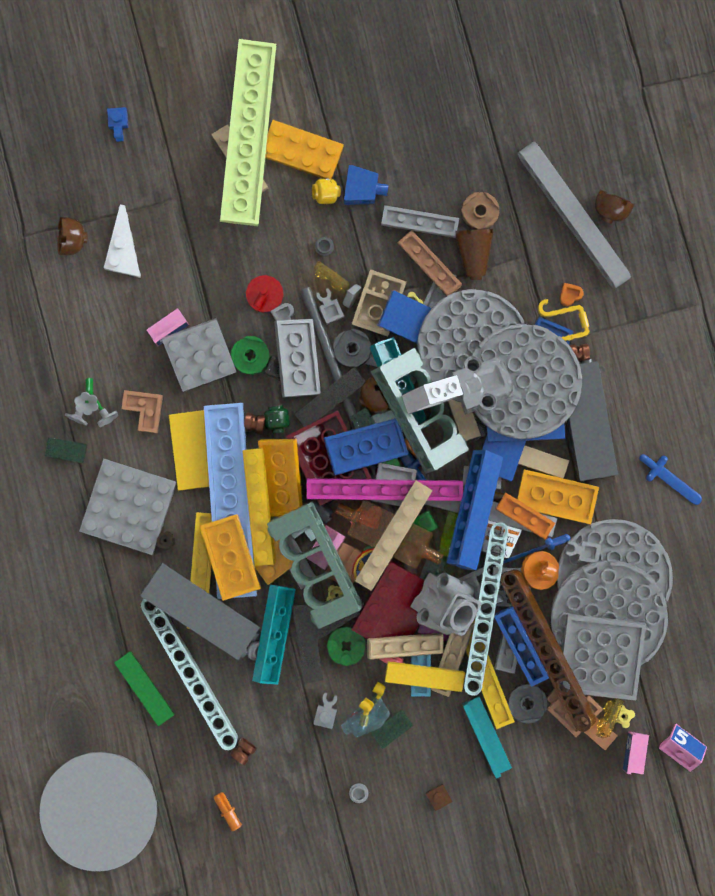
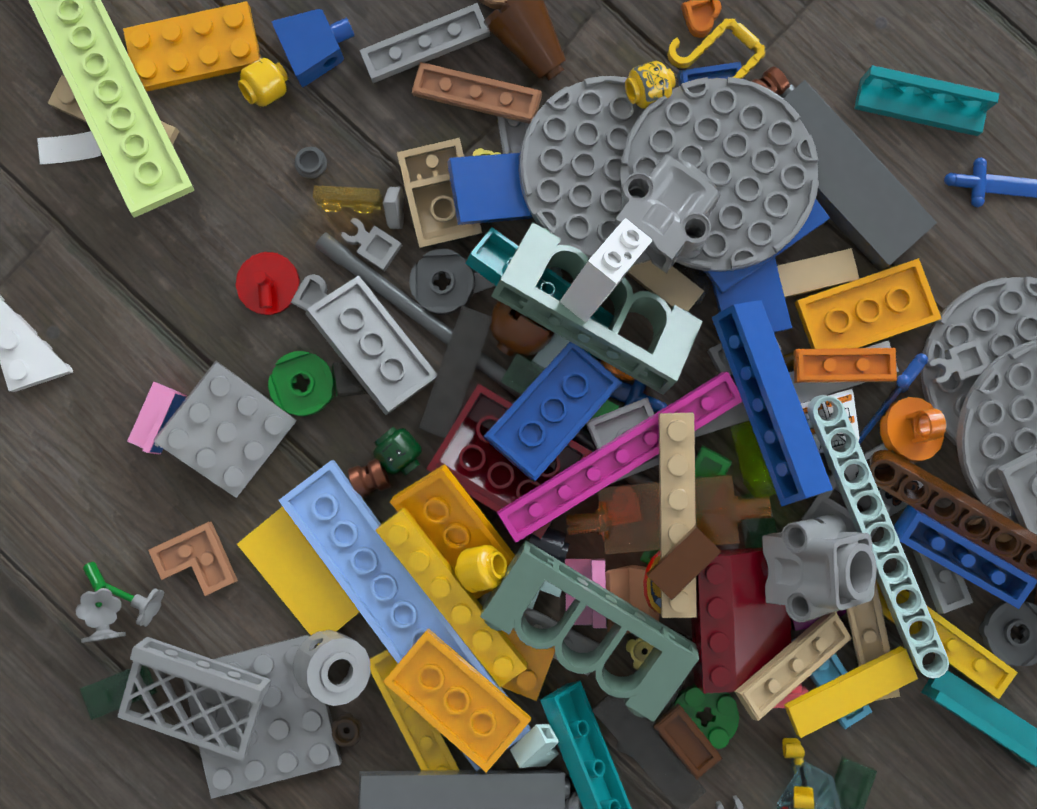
camera: 30 degrees left, 0 degrees up
none -> white sticker [37,131,101,164]
none -> light grey fence [117,637,271,761]
none -> light grey piece [293,630,371,706]
none -> yellow head [455,545,507,592]
none -> light aqua piece [510,724,559,768]
none -> yellow head [625,61,676,109]
none -> reddish brown tile [646,526,721,600]
none -> reddish brown tile [653,703,723,779]
none -> teal fence [854,65,1000,136]

